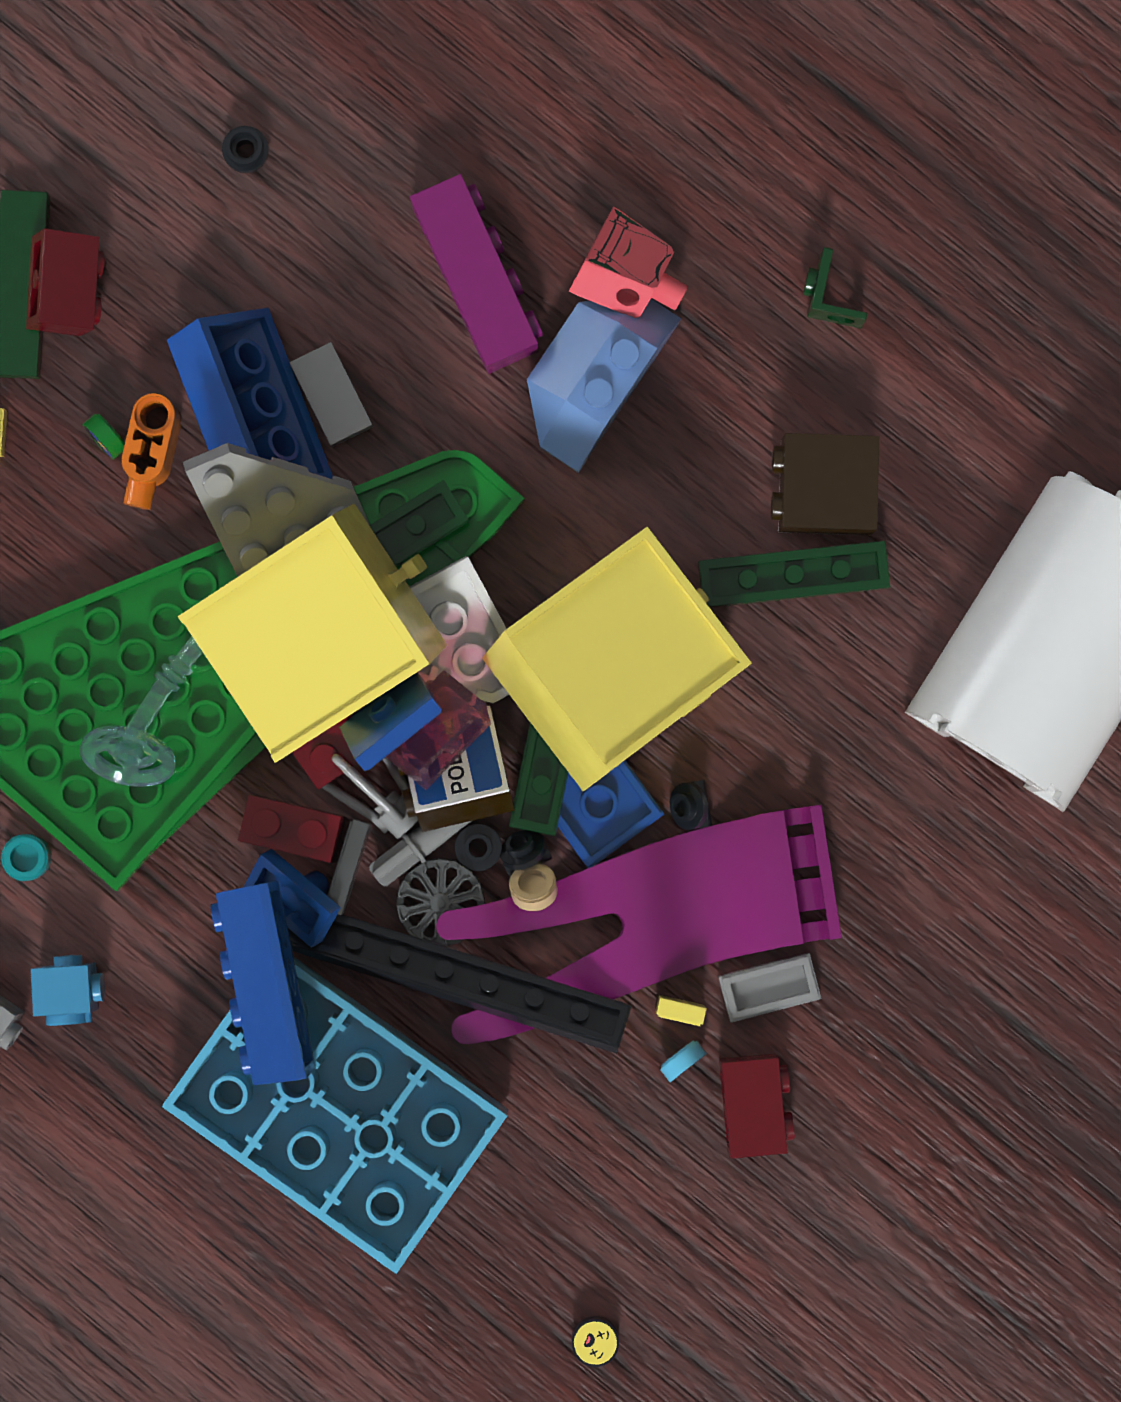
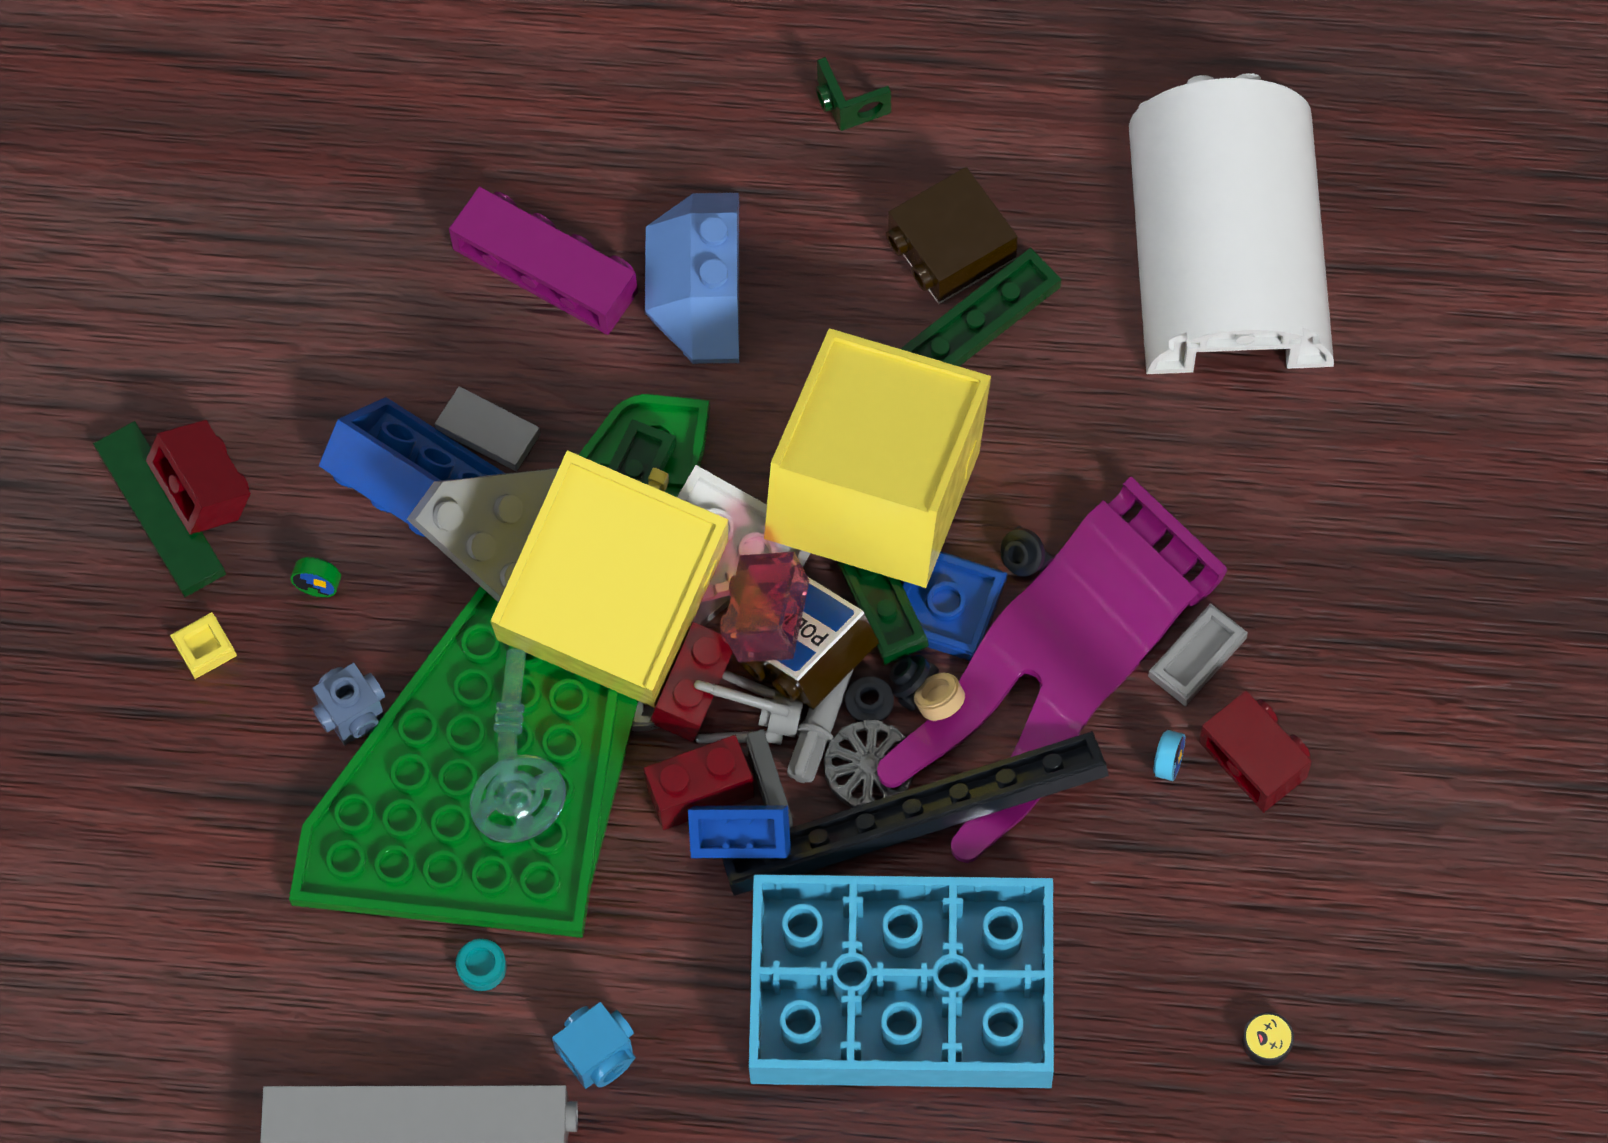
camera: 30 degrees left, 20 degrees down
orange piece [122,393,181,510] -> none
blue slope [211,880,316,1085] -> none
black plate [222,126,269,173] -> none
plate [339,672,442,771] -> none
coral torso [569,207,688,318] -> none
light yellow tile [655,995,707,1026] -> none
none -> sand blue brick [312,663,385,746]

